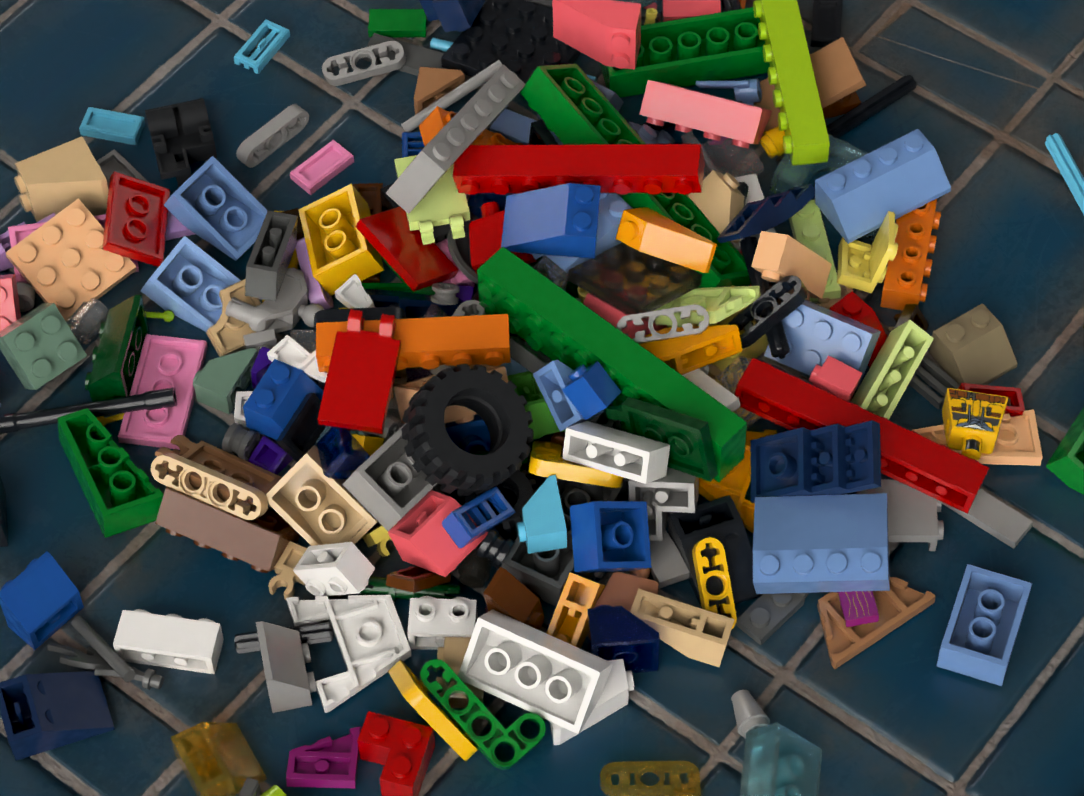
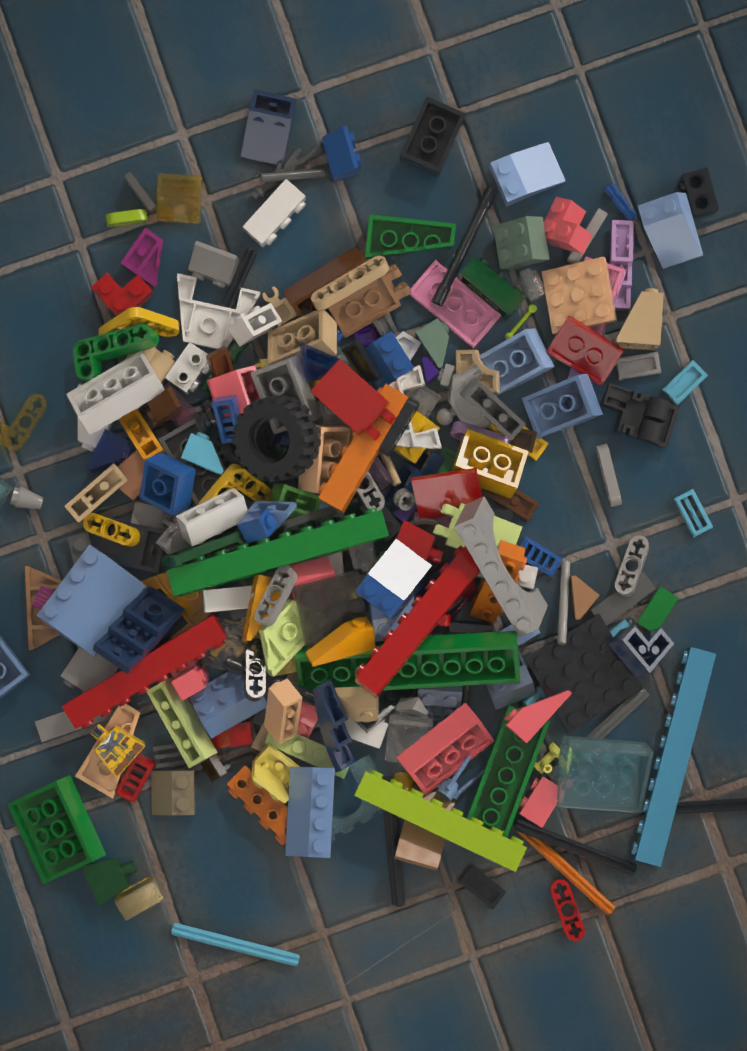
camera: 115 degrees right, 30 degrees up
bright pink tile [290,139,354,195] -> none

